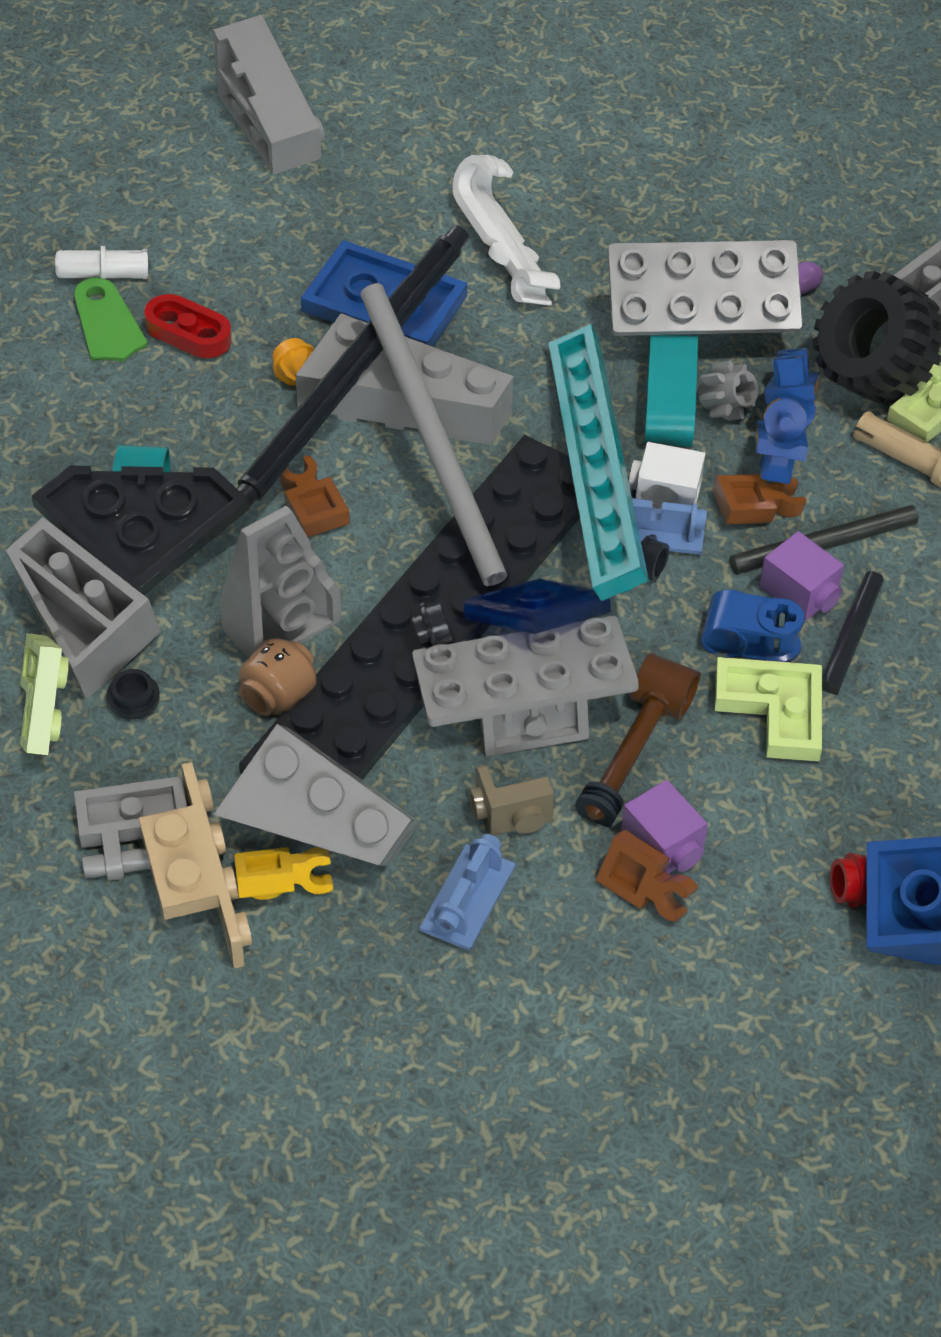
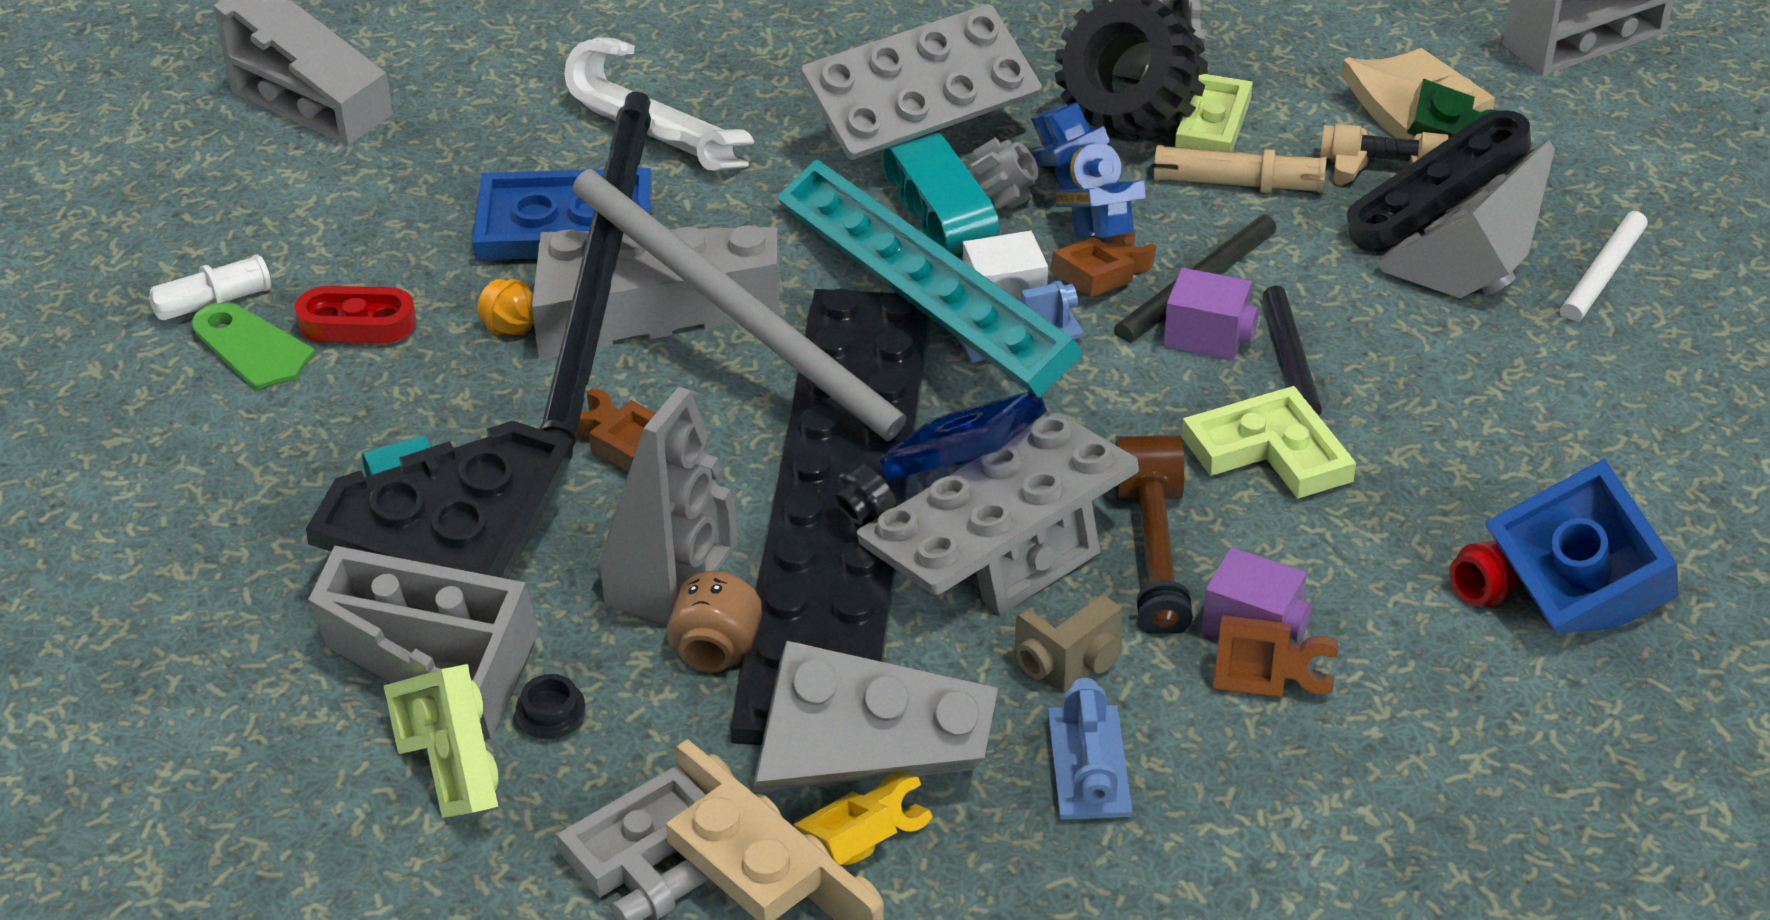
camera: 25 degrees left, 10 degrees down
blue piece [701,590,804,662] -> none

